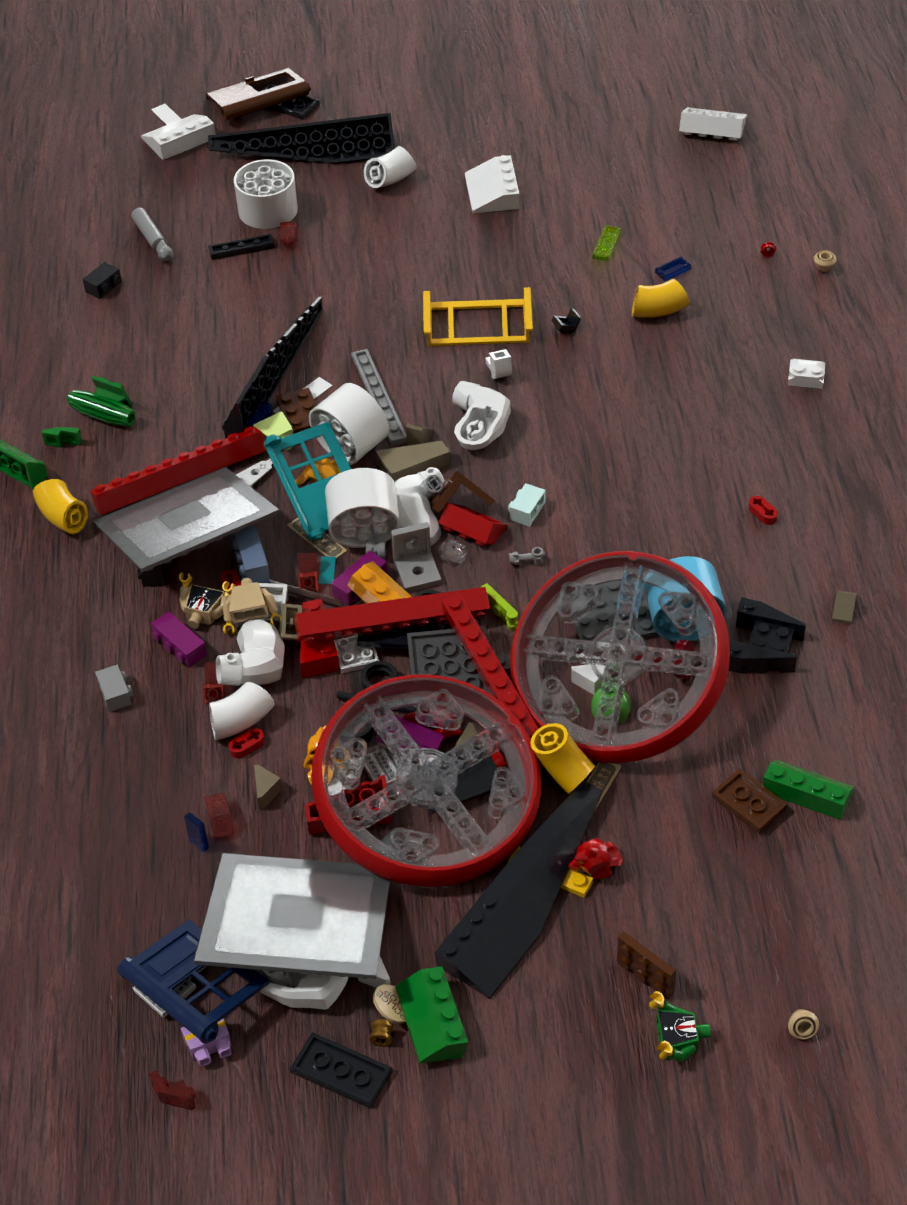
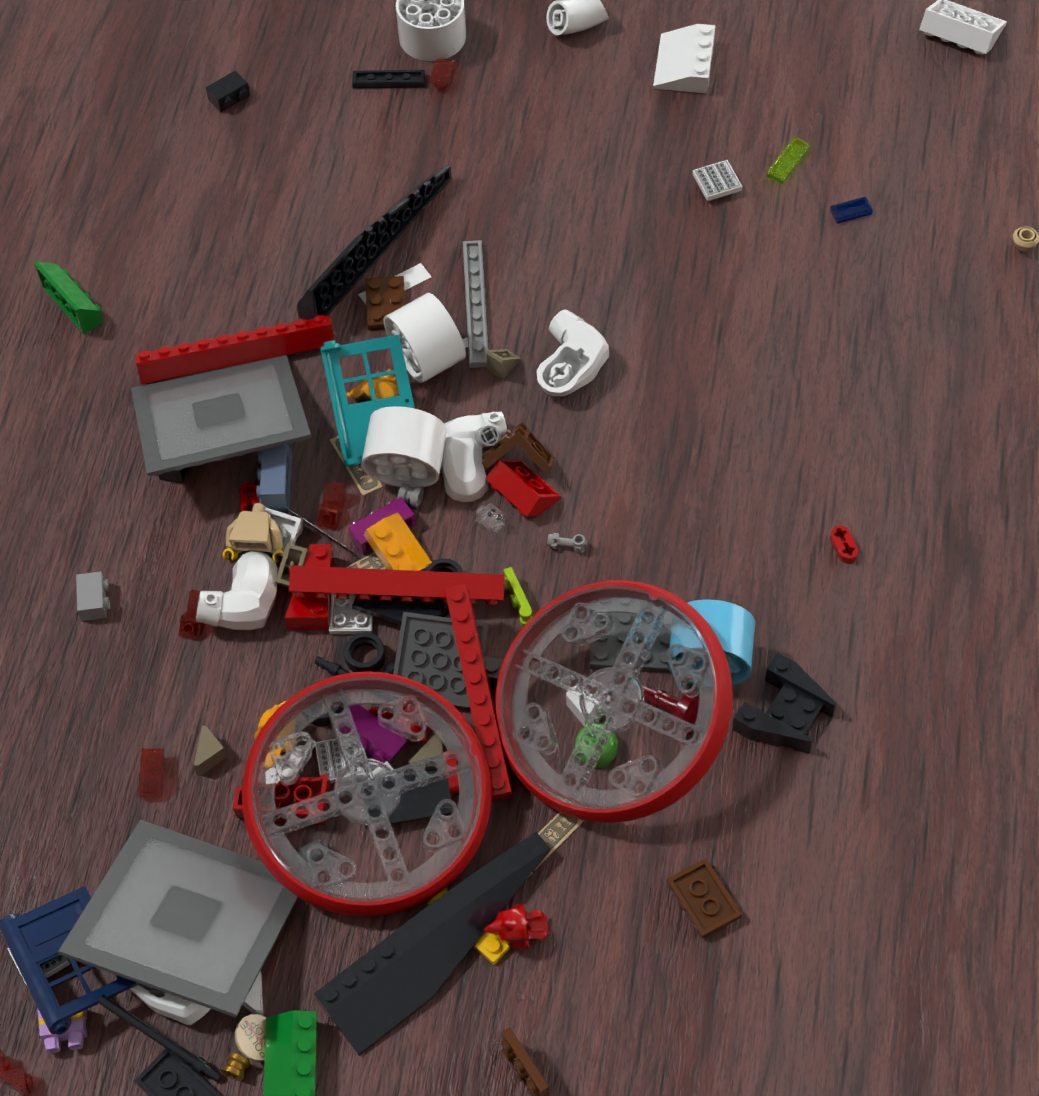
camera: 15 degrees right, 10 degrees up
yellow brick [32,479,88,534] -> none
green slope [42,427,83,448] -> none
green plate [67,376,136,427] -> none
light grey piece [131,208,174,262] -> none
magenta brick [151,611,207,667] -> none
torso [179,572,235,629] -> none
clear blue tile [184,812,209,852] -> none
white brick [209,682,275,740] -> none
red beam [229,728,264,758] -> none
white piece [236,459,273,487] -> none
clear blue tile [247,402,273,427] -> none
yellowish green torso [253,411,293,451] -> none
teal sticker [318,556,336,584] -> none
dark tan slope [376,441,452,482] -> none
light grey bracket [391,522,442,592] -> none
yellow piece [423,287,533,346] -> none
white brick [486,349,512,379] -> none
light aqua brick [508,483,545,527] -> none
yellow brick [530,723,595,794] -> none
black bracket [551,309,581,332] -> none
yellow brick [632,279,690,318] -> none
red plate [760,242,777,258] -> none
green slope [763,760,855,820] -> none
white slope [788,359,825,389] -> none
dark tan slope [832,590,856,624] -> none
none -> black bar [97,994,221,1082]
none -> tile [693,160,742,201]

